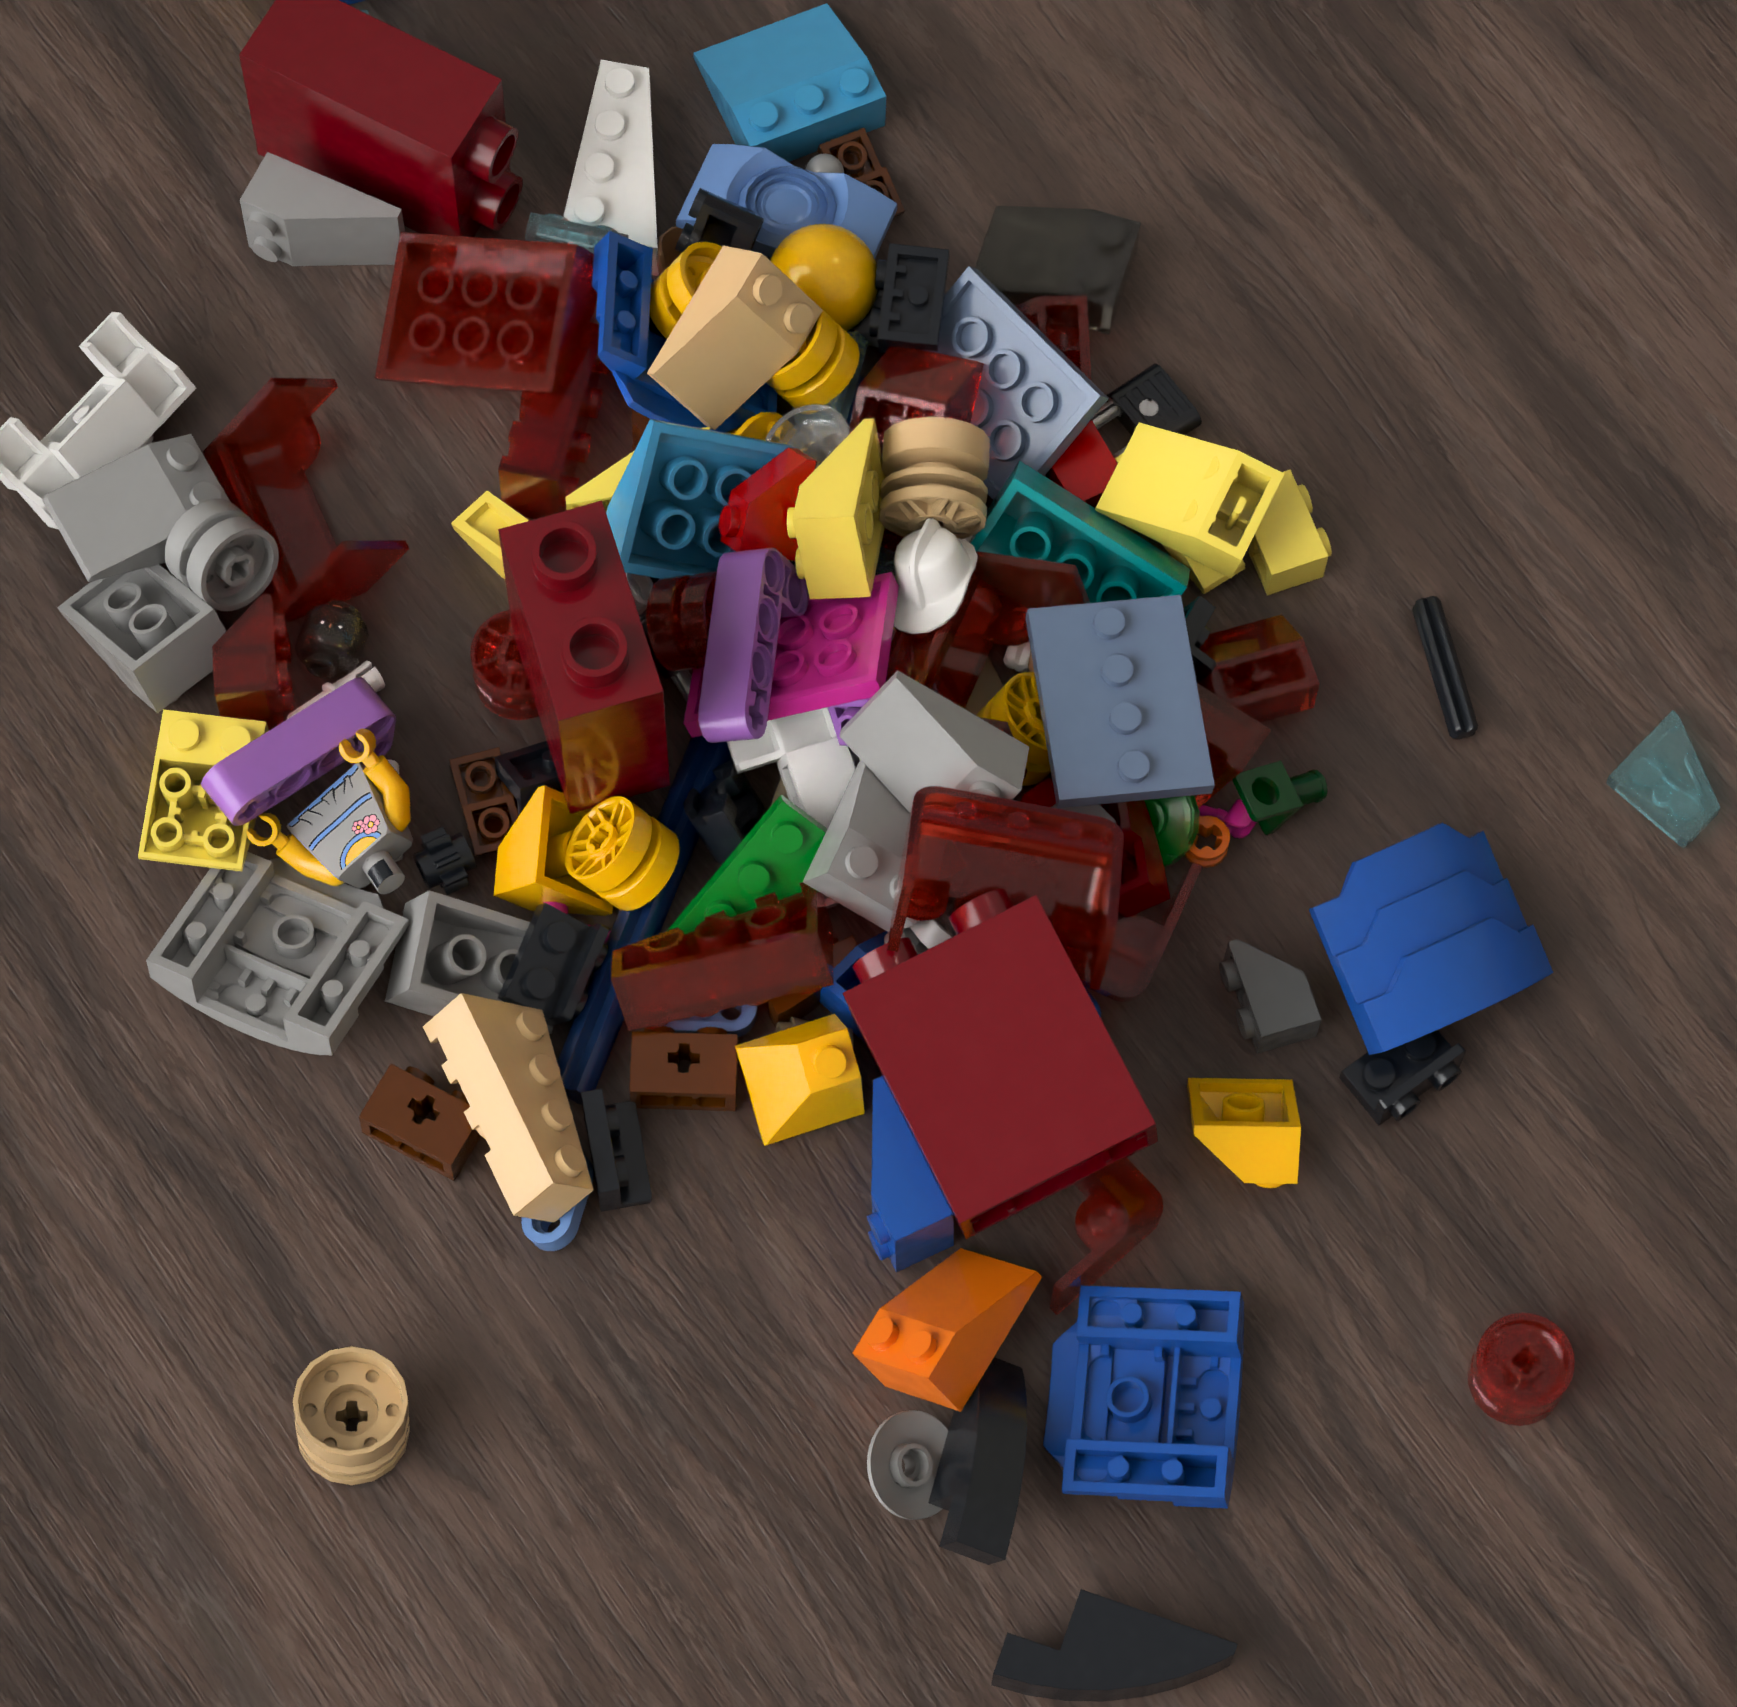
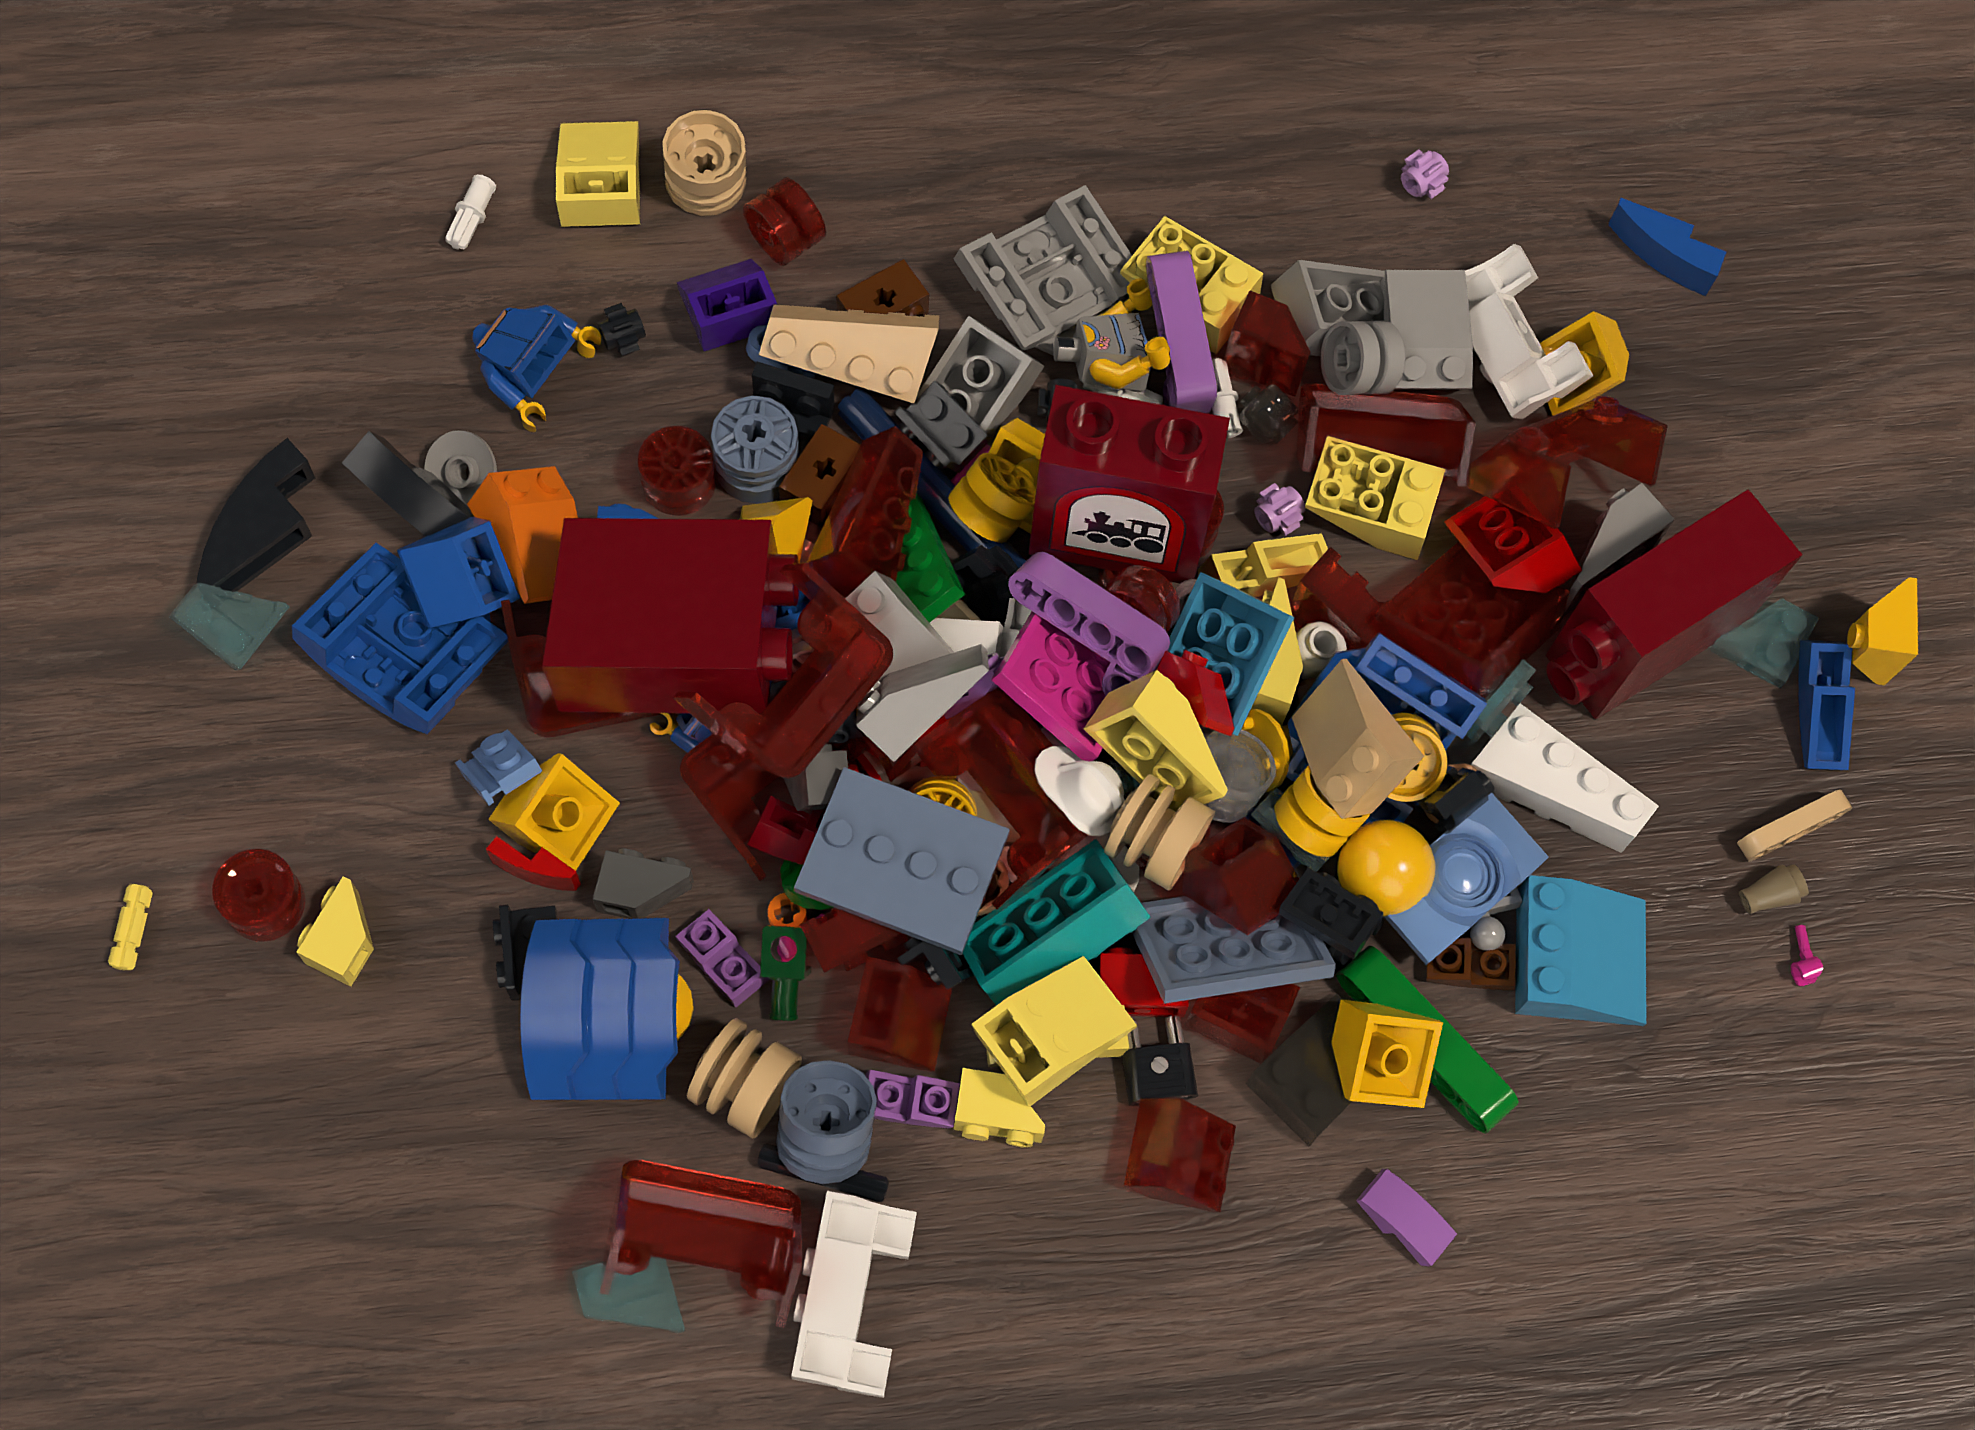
camera: 115 degrees right, 0 degrees up
none -> light yellow axle [108,884,153,971]
none -> clear light blue wing [169,583,290,670]
none -> light yellow slope [297,876,374,987]
none -> blue slope [397,517,520,628]
none -> white axle [445,175,496,250]
none -> medium blue plate [455,729,542,805]
none -> blue torso [472,305,601,432]
none -> red slope [486,836,581,891]
none -> light yellow slope [556,121,640,227]
none -> black gear [597,303,646,356]
none -> clear red windscreen [599,1160,802,1328]
none -> clear red wheel [638,426,716,516]
none -> medium lavender slope [675,909,769,1008]
none -> dark purple slope [677,259,777,351]
none -> tan wheel [687,1018,802,1139]
none -> sand blue wheel [711,396,799,504]
none -> clear red wheel [743,177,827,266]
none -> sand blue wheel [776,1060,877,1184]
none -> white bracket [791,1191,917,1398]
none -> medium lavender slope [866,1070,960,1128]
none -> clear red slope [1124,1099,1236,1213]
none -> lavender gear [1254,483,1305,536]
none -> white head [1296,621,1347,680]
none -> light yellow slope [1305,436,1445,560]
none -> yellow slope [1331,1000,1443,1108]
none -> green beam [1336,945,1519,1134]
none -> medium lavender slope [1356,1169,1457,1266]
none -> red slope [1444,478,1582,593]
none -> clear red windscreen [1465,396,1668,529]
none -> yellow slope [1540,311,1629,420]

